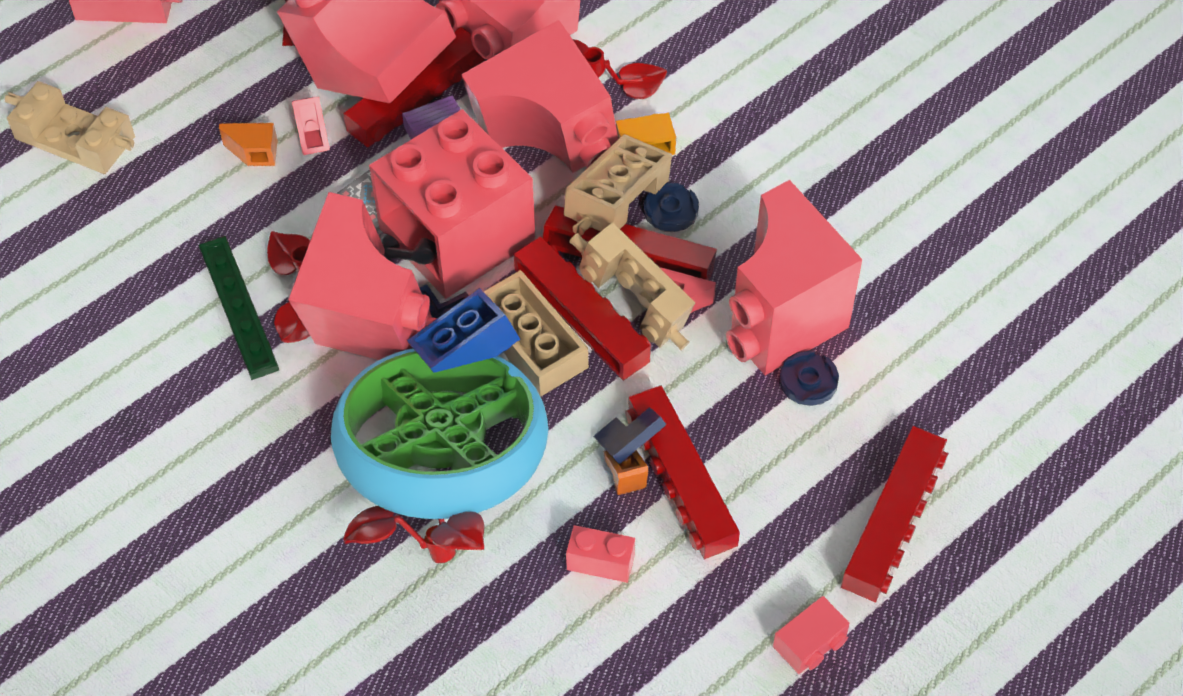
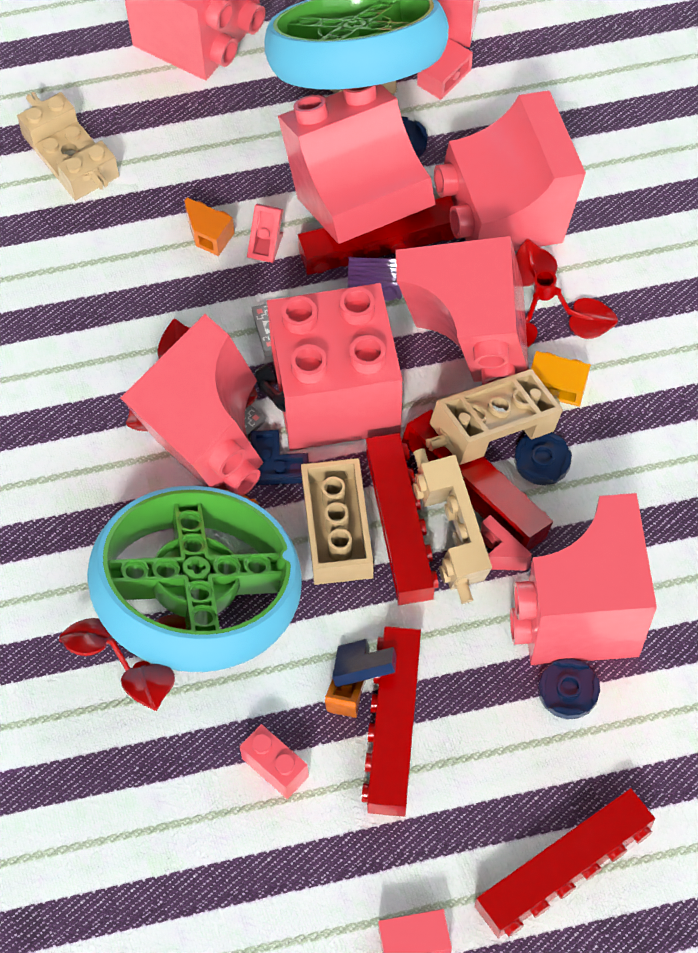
camera: 30 degrees right, 5 degrees up
dark green tile [199,236,280,380] -> none
blue slope [407,288,520,373] -> none

